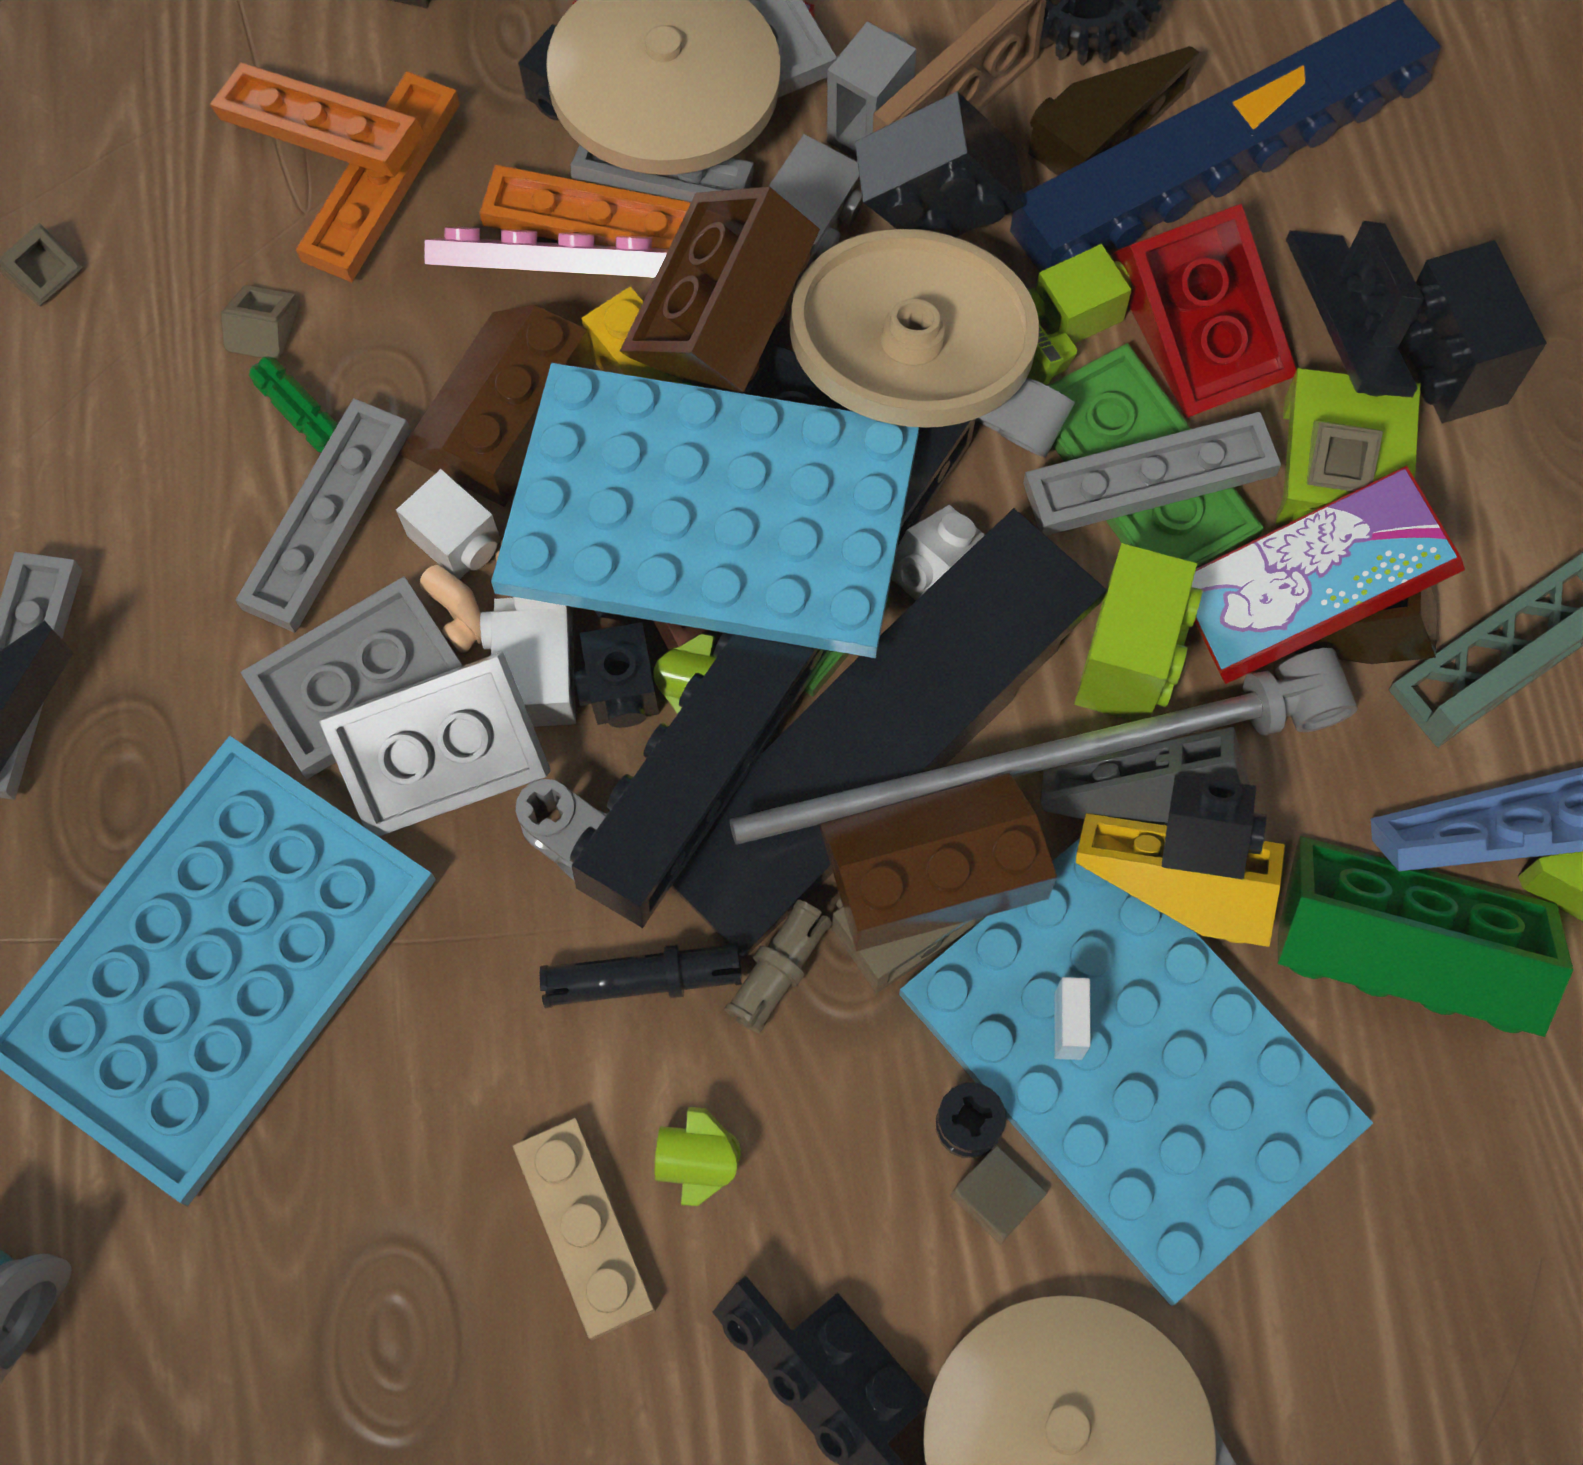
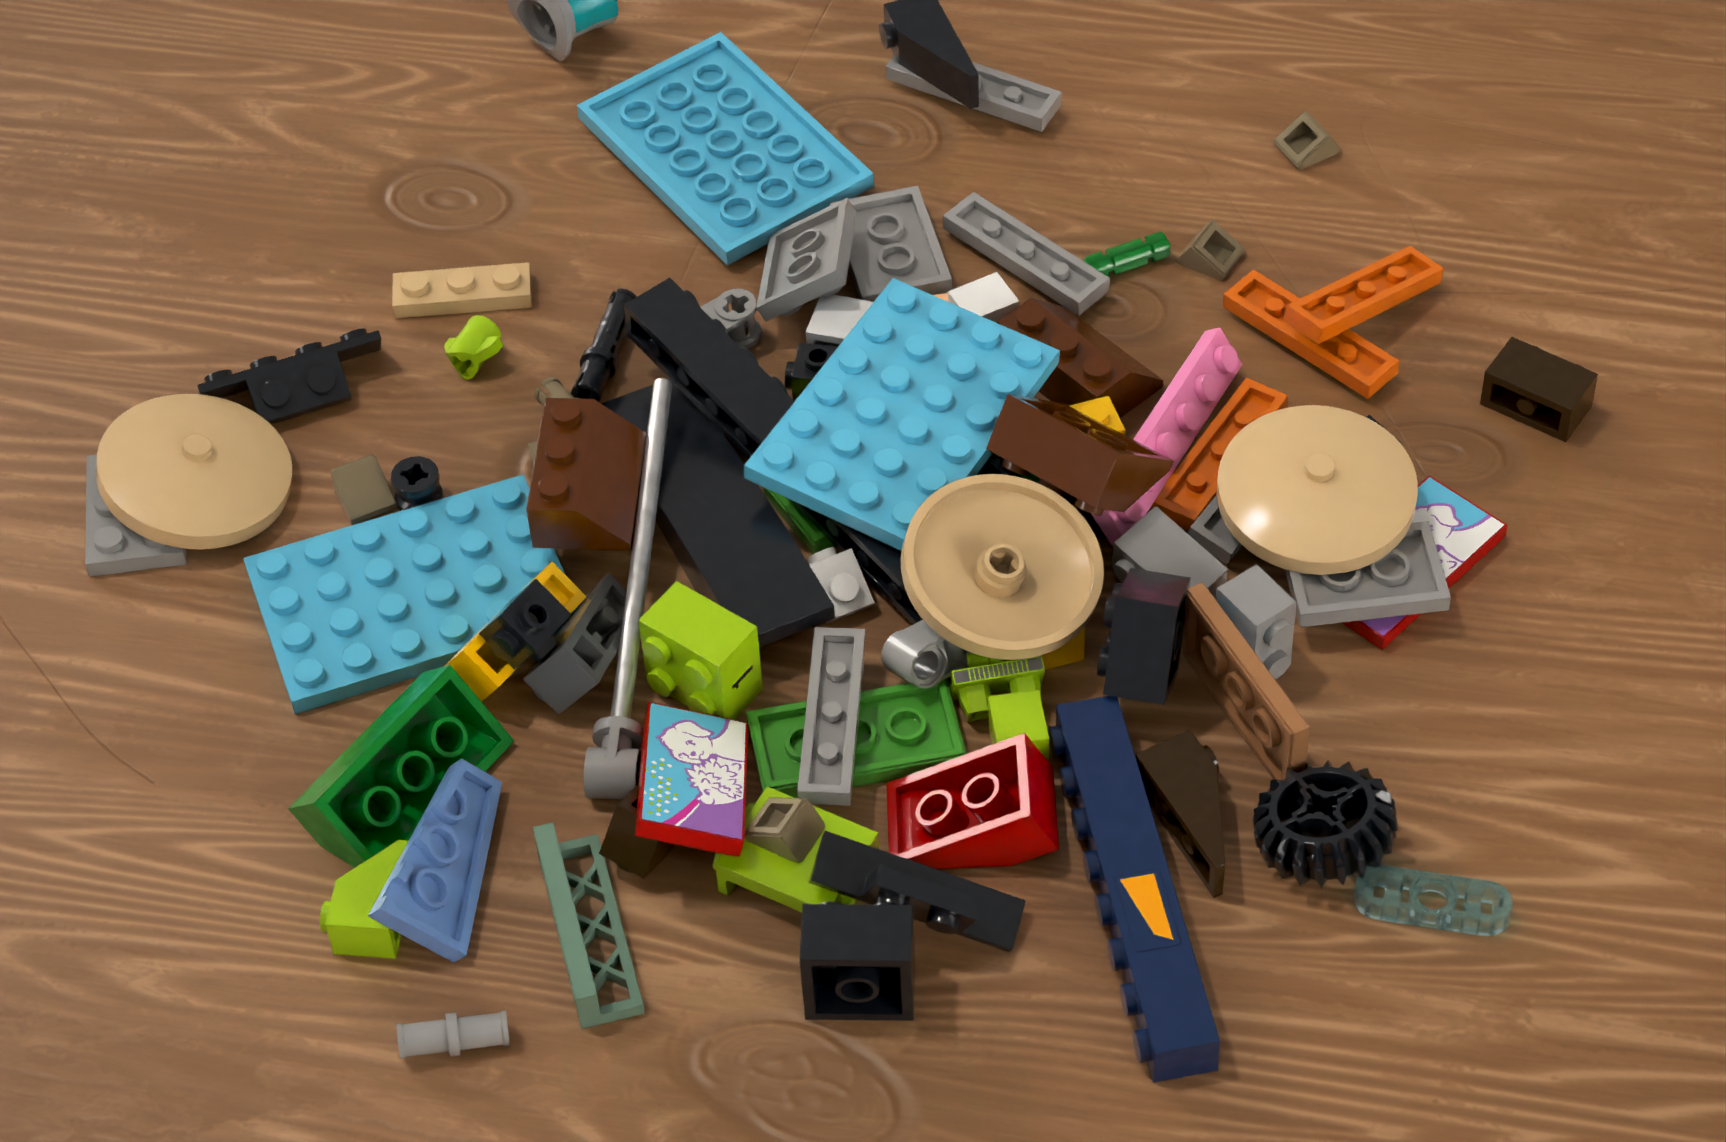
camera: 110 degrees right, 20 degrees down
white tile [1055,977,1090,1060] -> none

